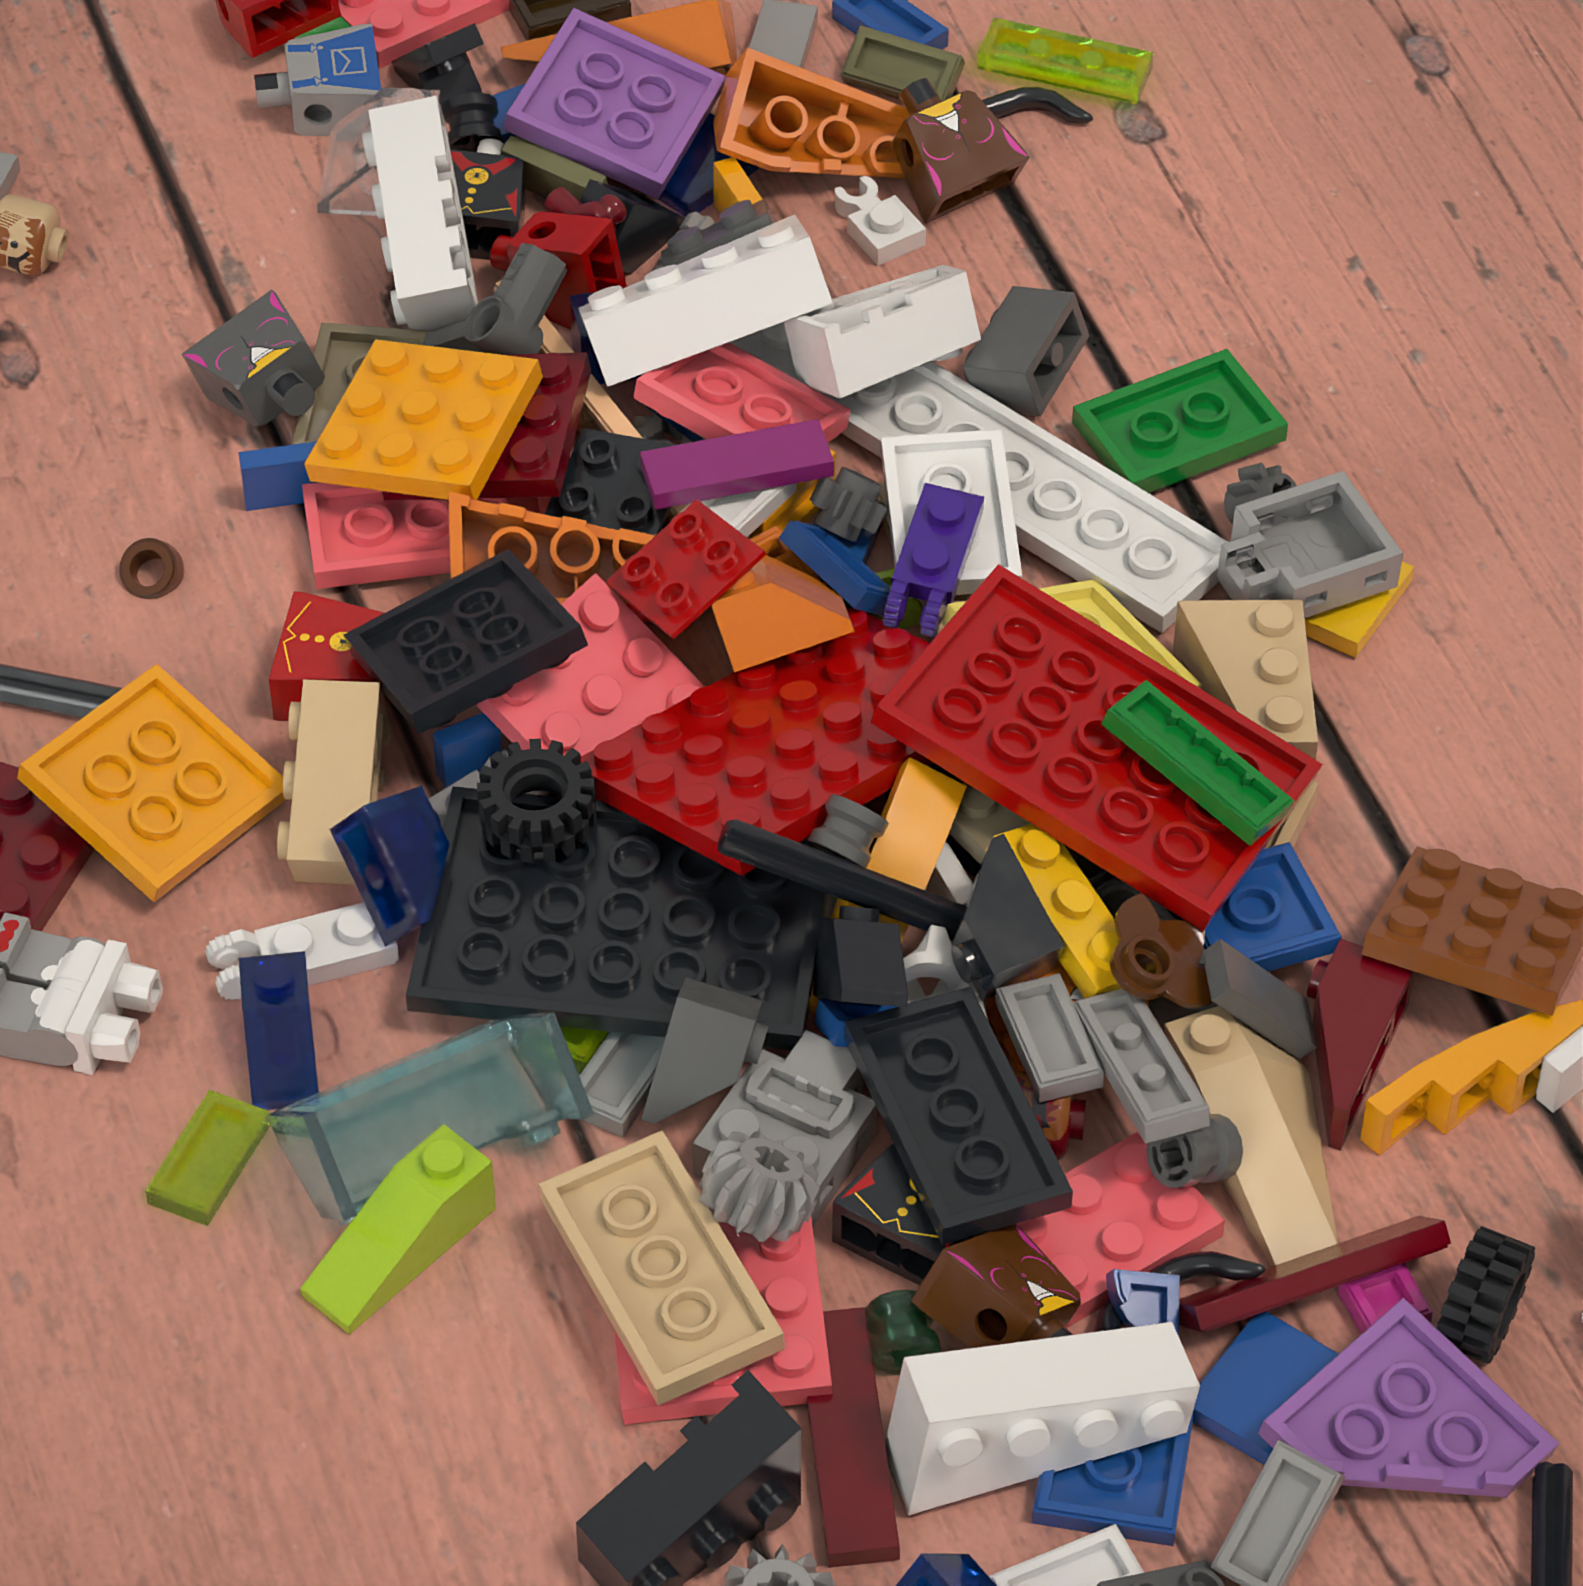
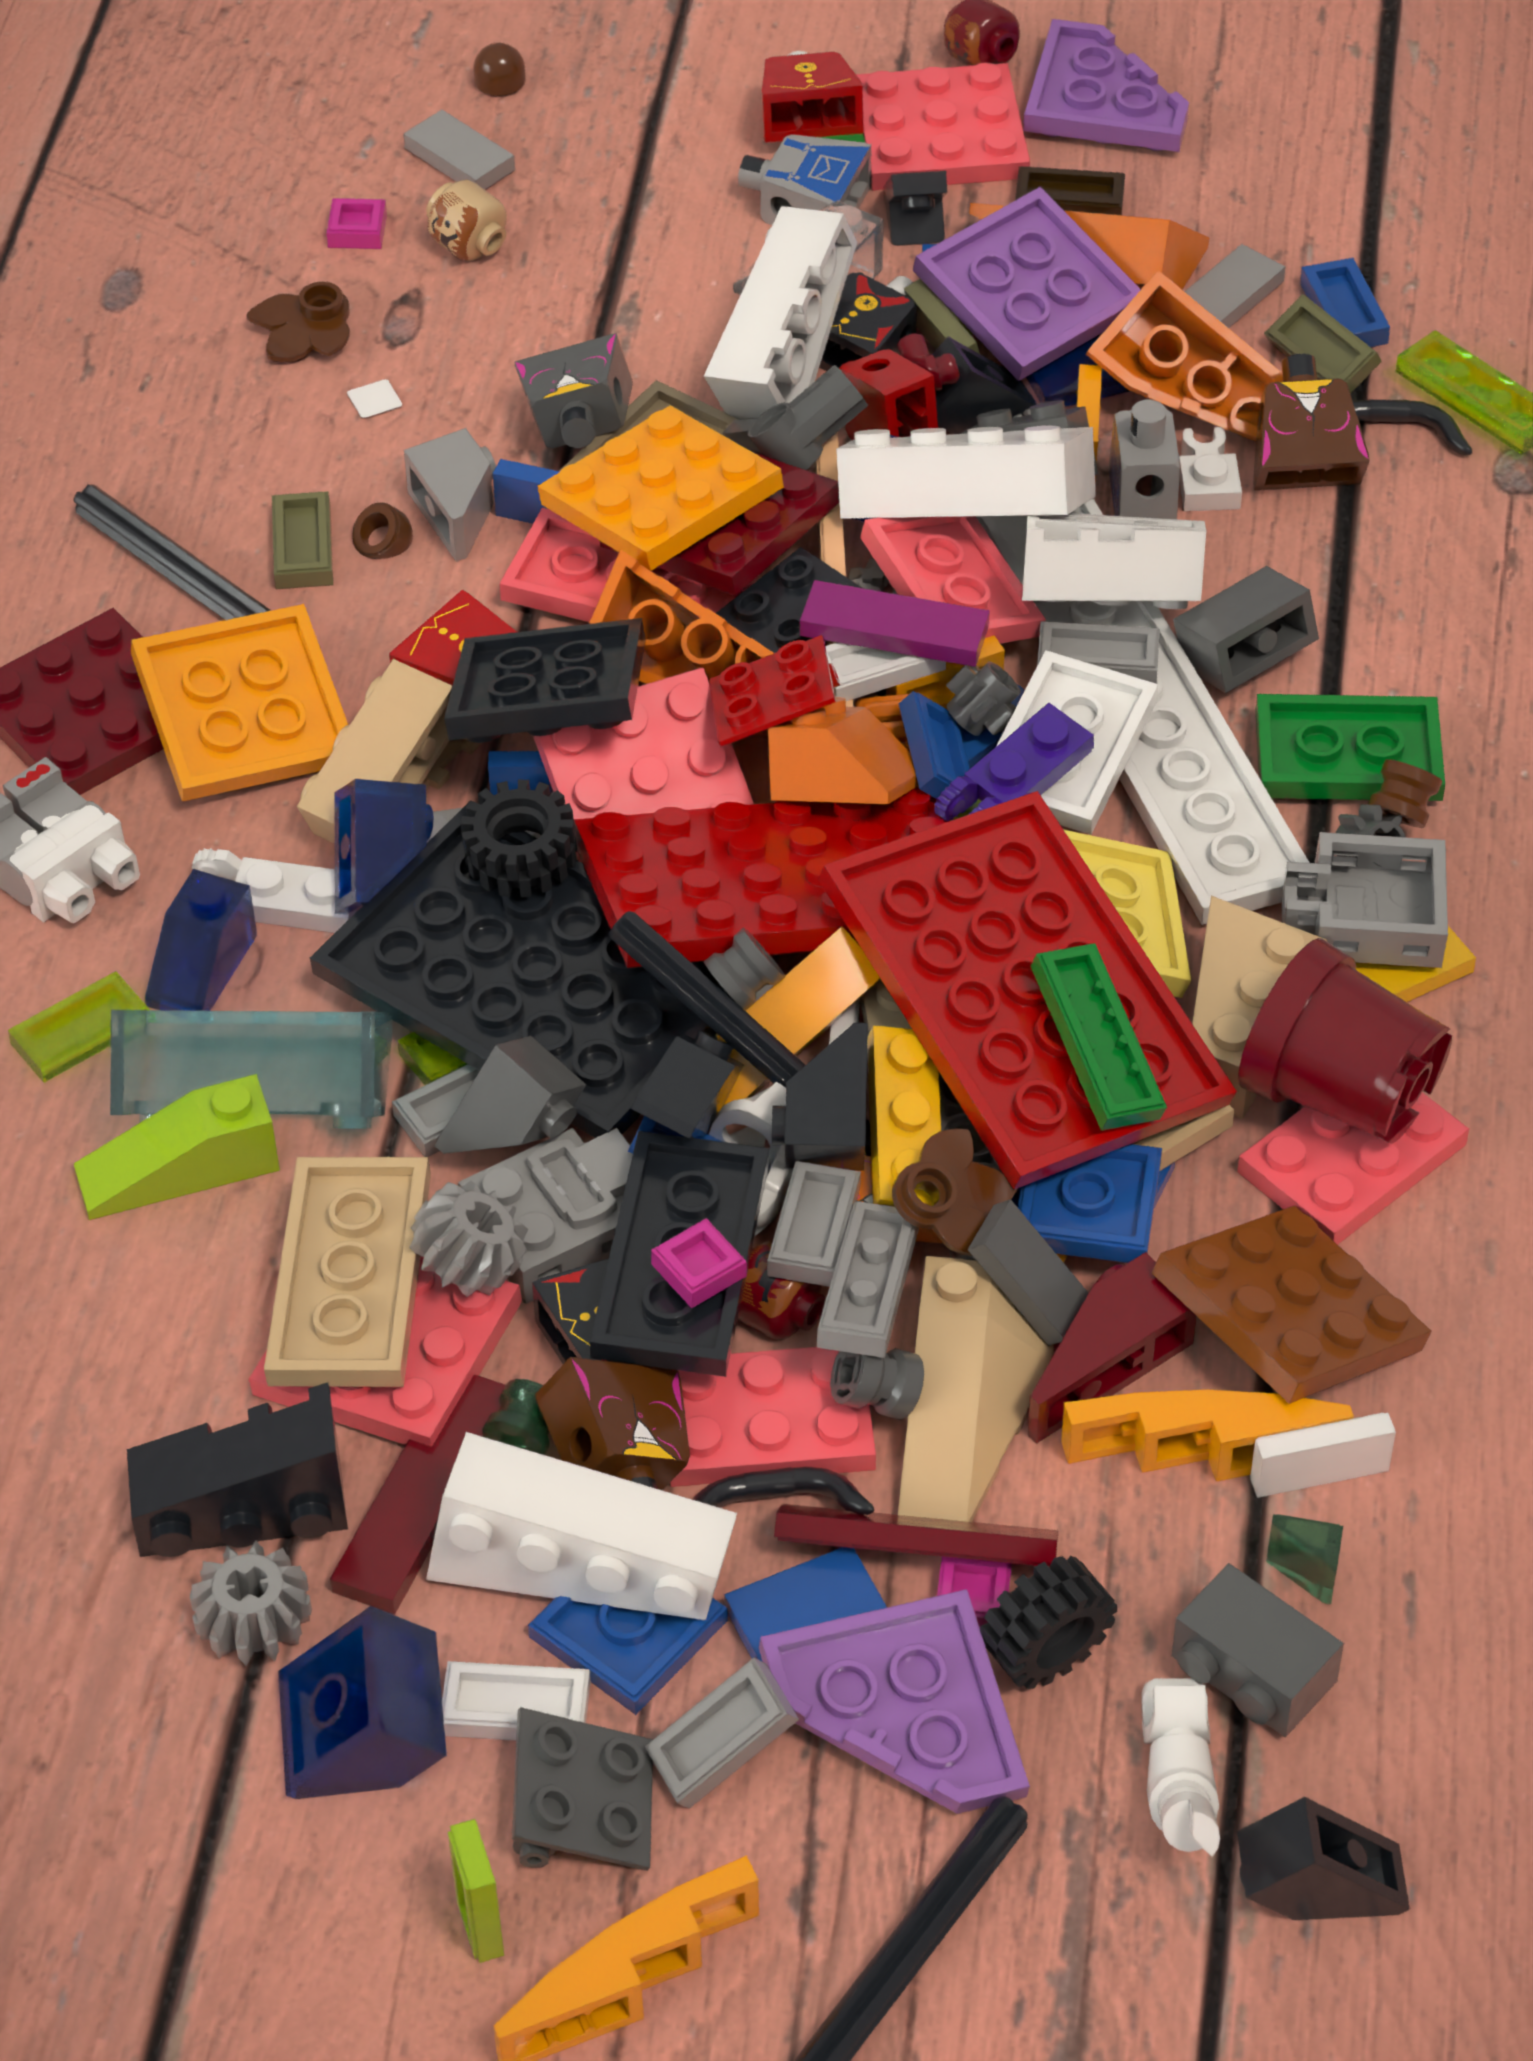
camera: 30 degrees right, 0 degrees up
black wheel [441,92,503,152] -> none
tile [1106,1269,1180,1337] -> none
none -> olive tile [272,491,334,589]
none -> white sticker [347,379,402,418]
none -> light grey slope [404,428,496,562]
none -> dark pink tile [651,1218,747,1308]
none -> light grey tile [1037,621,1160,683]
none -> light grey torso [1109,399,1180,520]
none -> coral plate [1237,1092,1469,1245]
none -> dark red piece [1238,938,1452,1144]
none -> reddish brown wheel [1368,759,1442,828]

